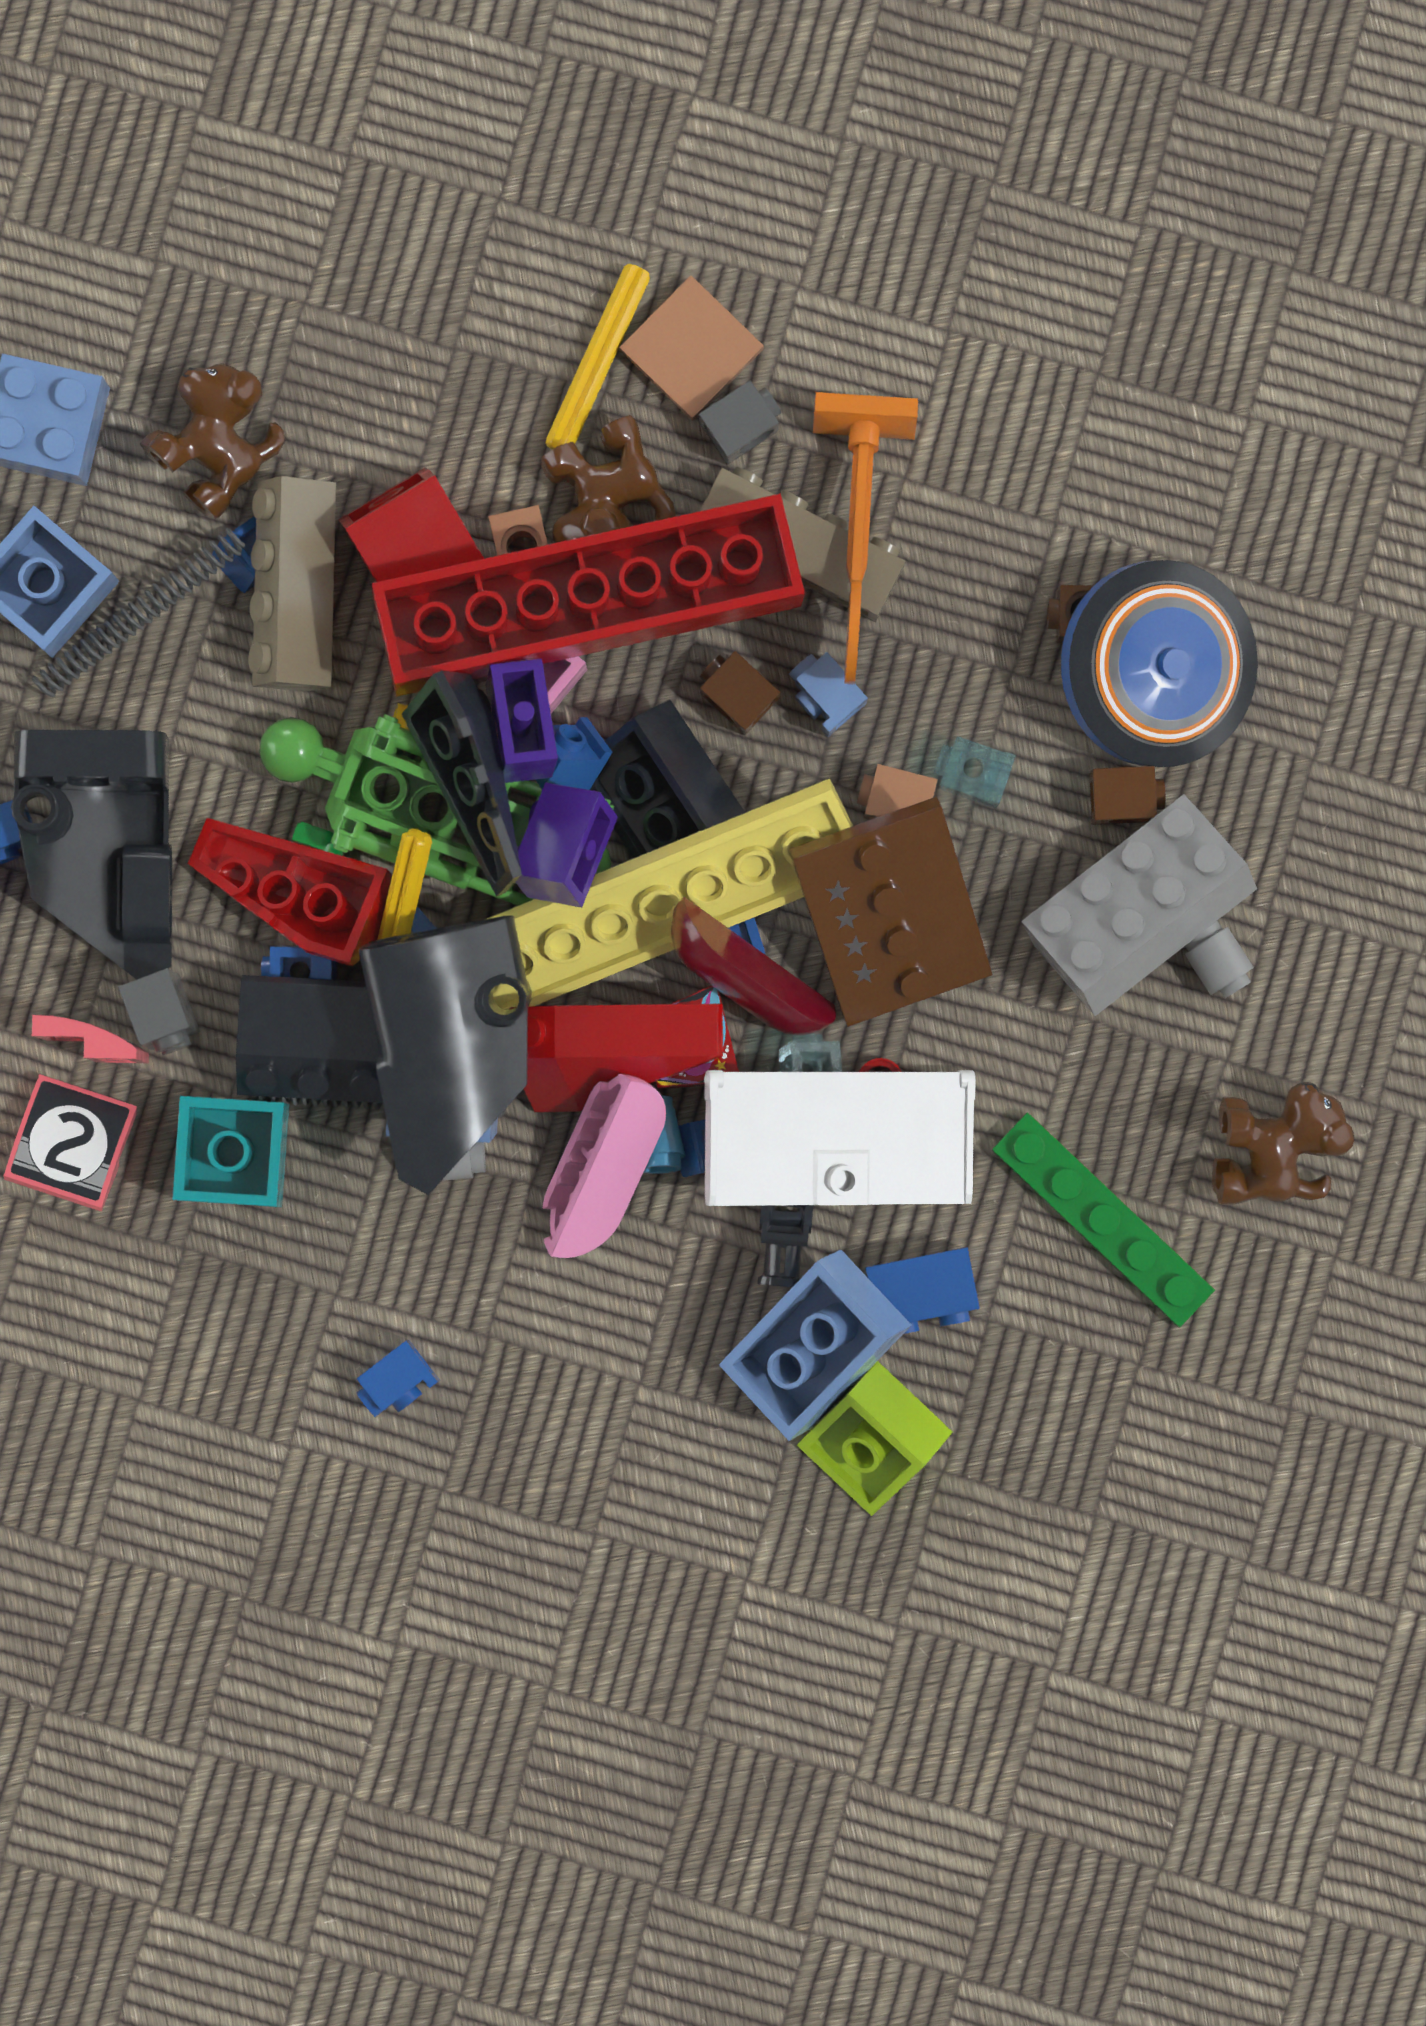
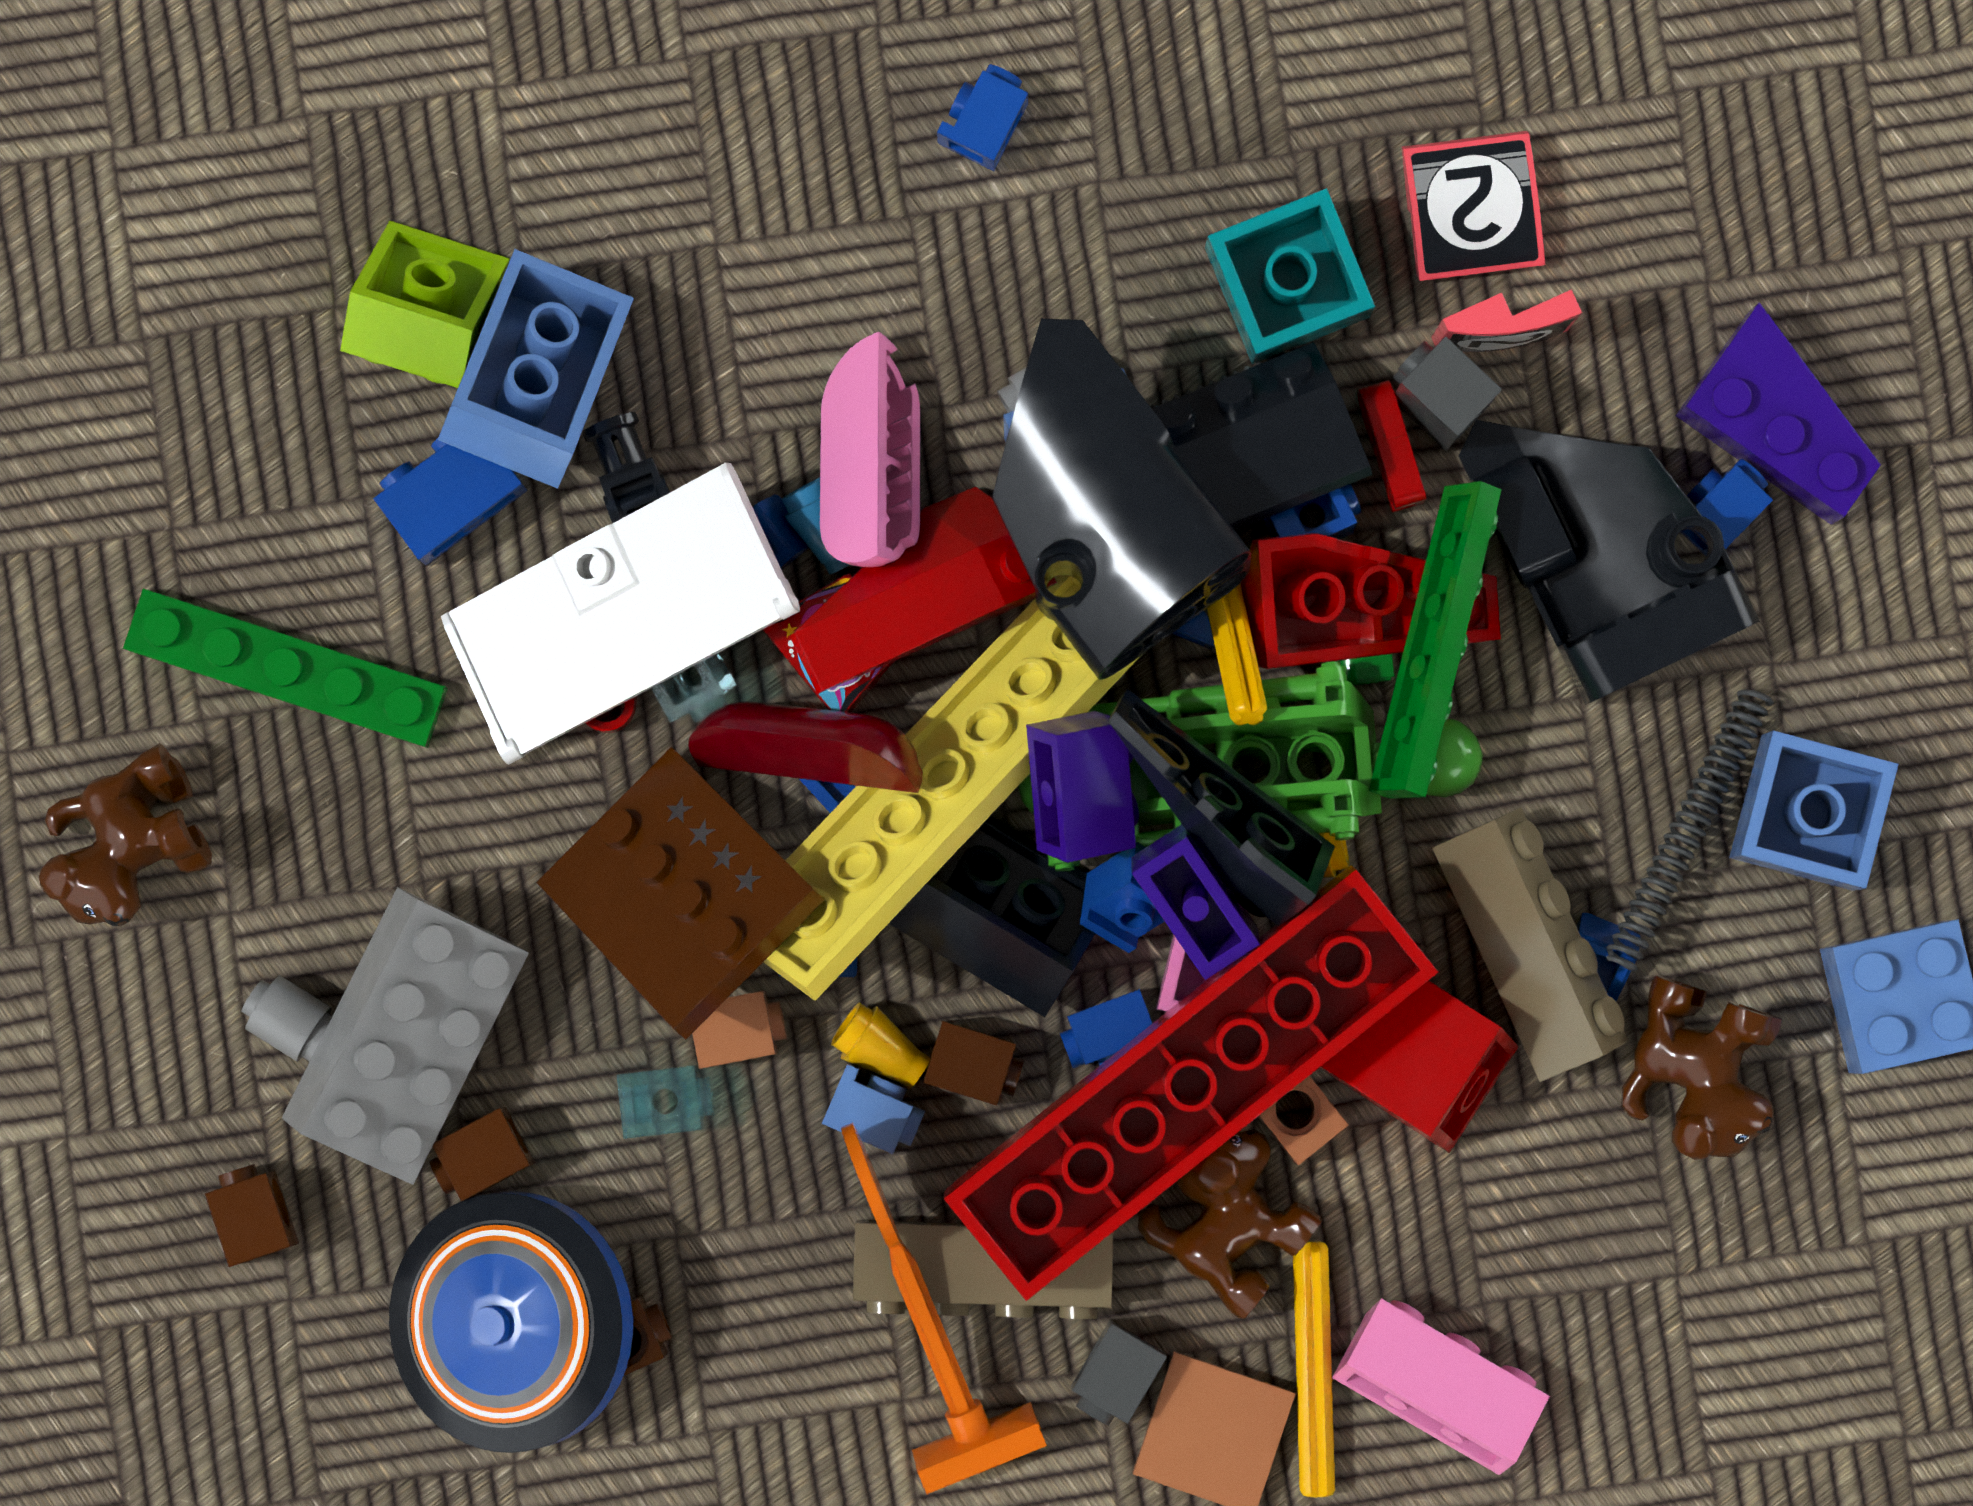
camera: 155 degrees right, 0 degrees up
none -> reddish brown brick [205,1164,299,1267]
none -> yellow cone [831,1002,930,1089]
none -> blue brick [1060,989,1152,1069]
none -> bright pink brick [1332,1298,1550,1475]
none -> red piece [1357,380,1426,513]
none -> green plate [1369,481,1502,799]

